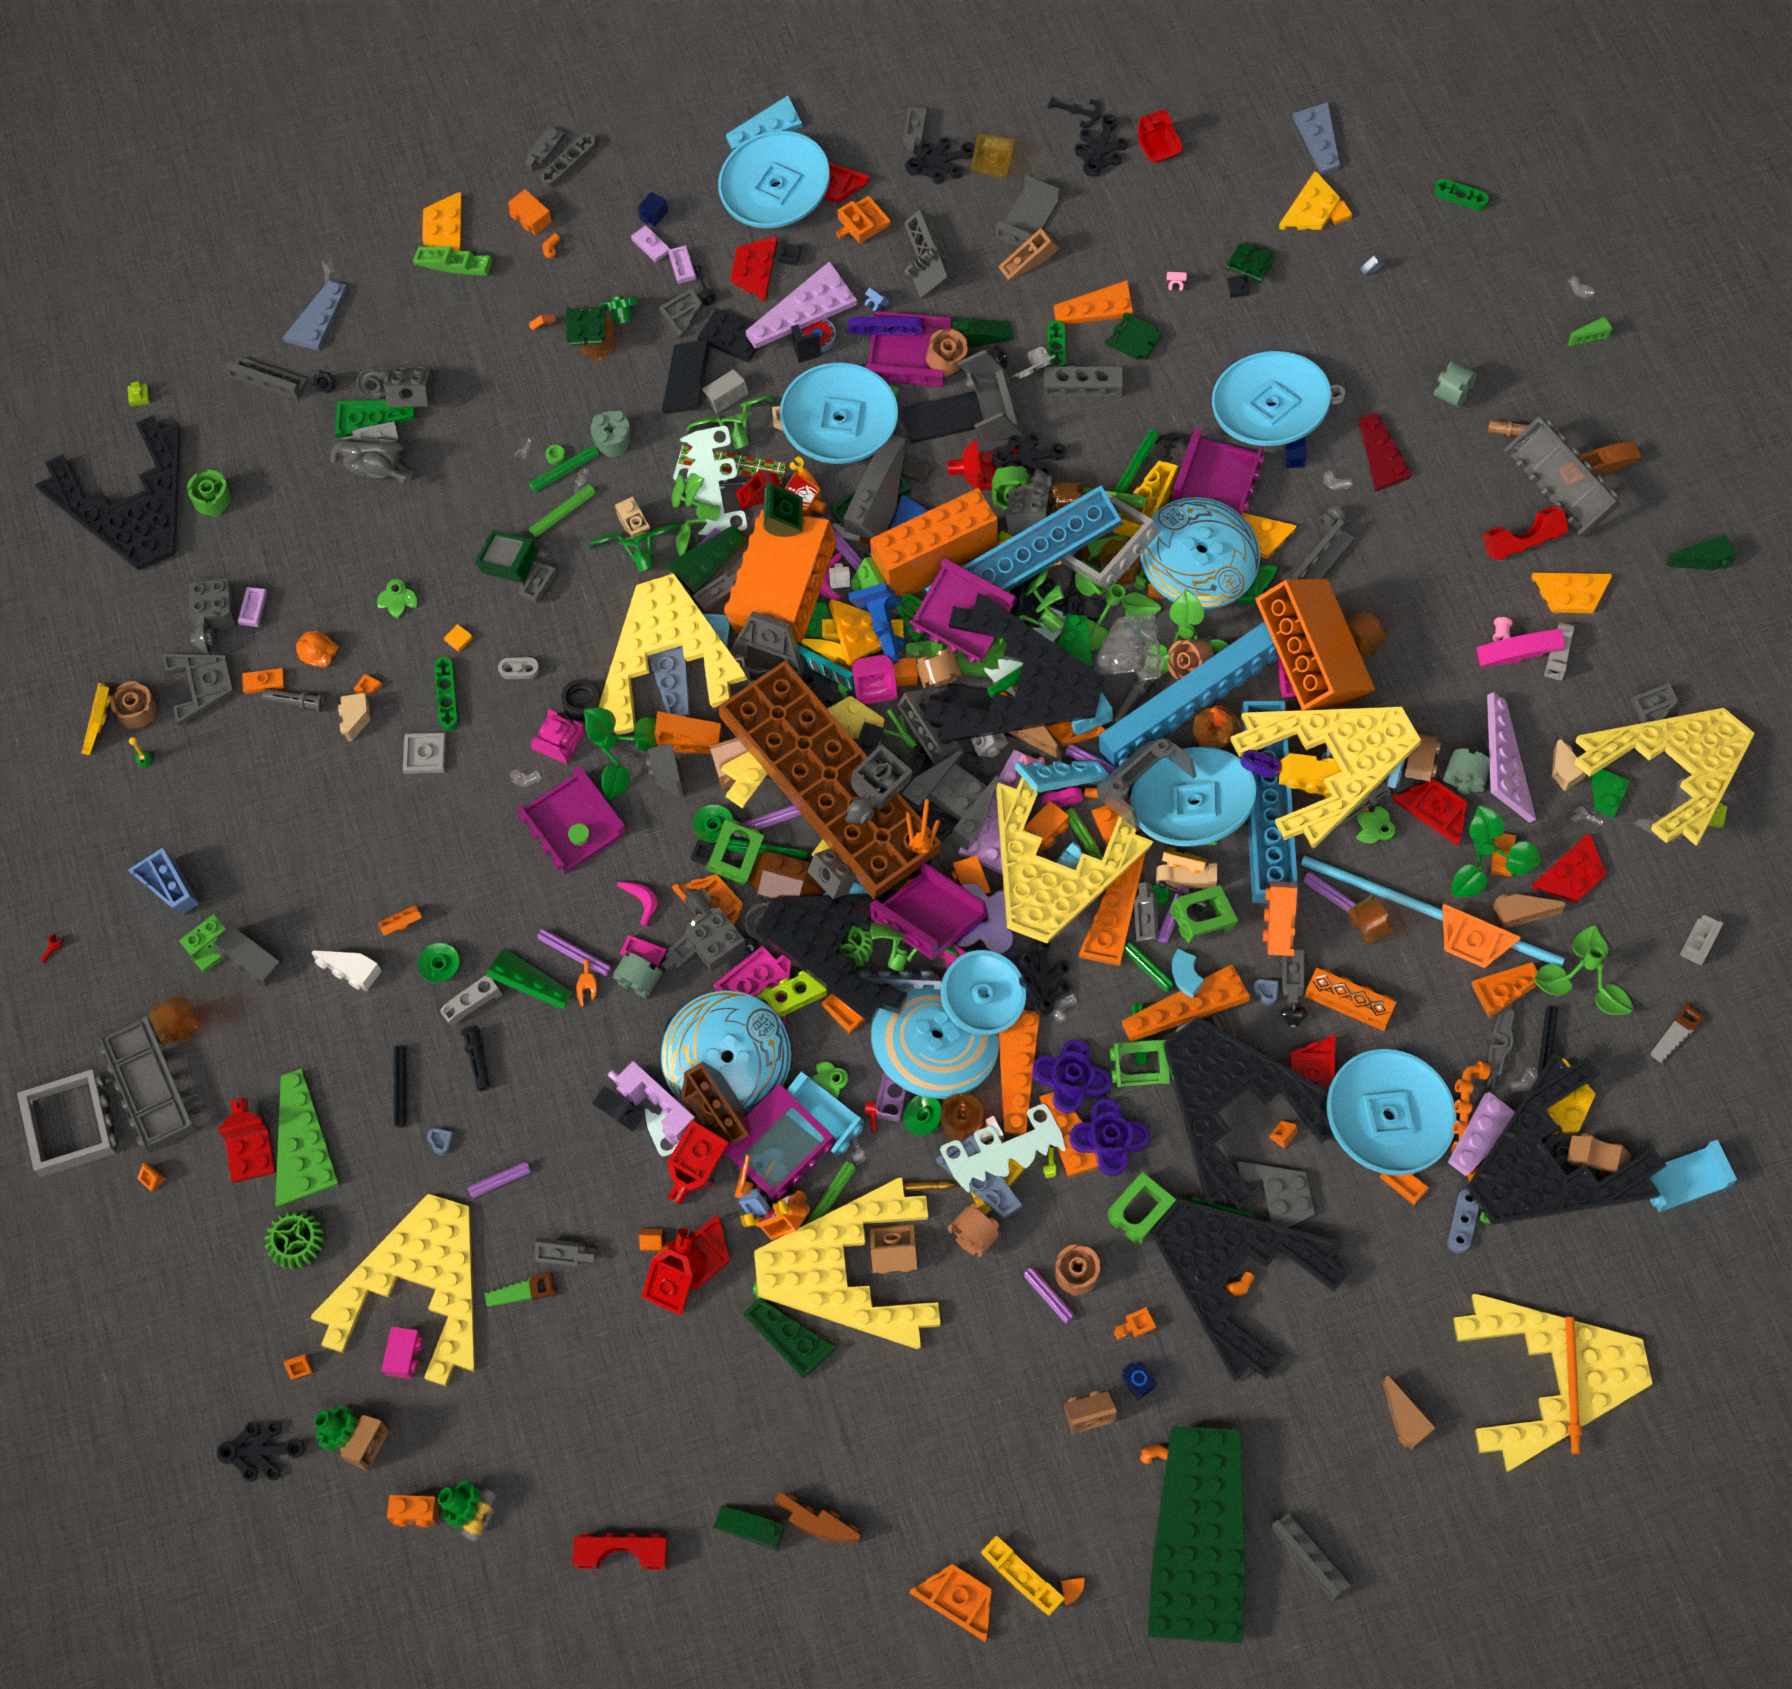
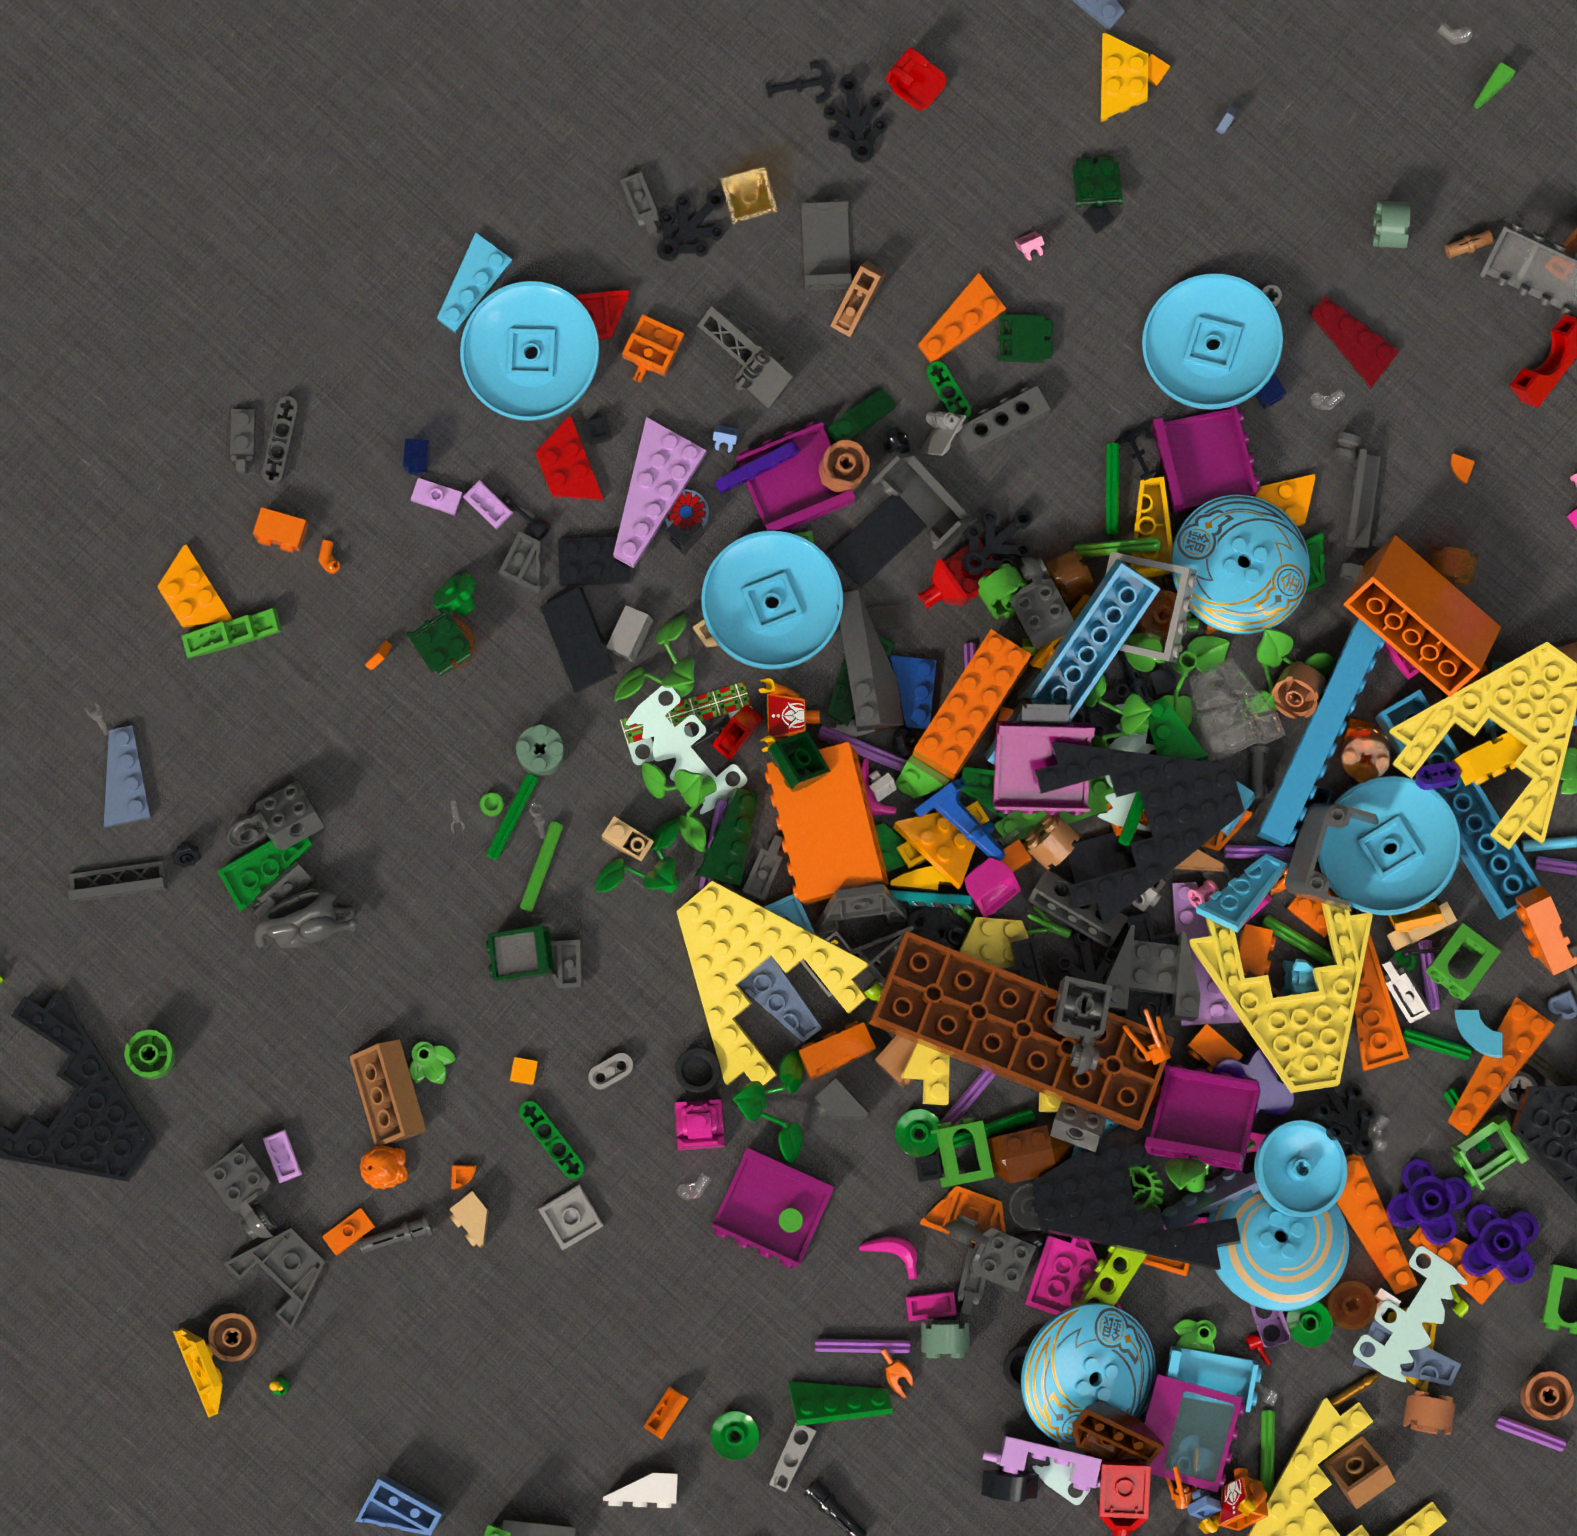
camera: 35 degrees left, 15 degrees up
none -> medium nougat slope [349,1039,426,1147]
none -> panel [1020,698,1072,724]
none -> orange tile [1450,453,1475,484]

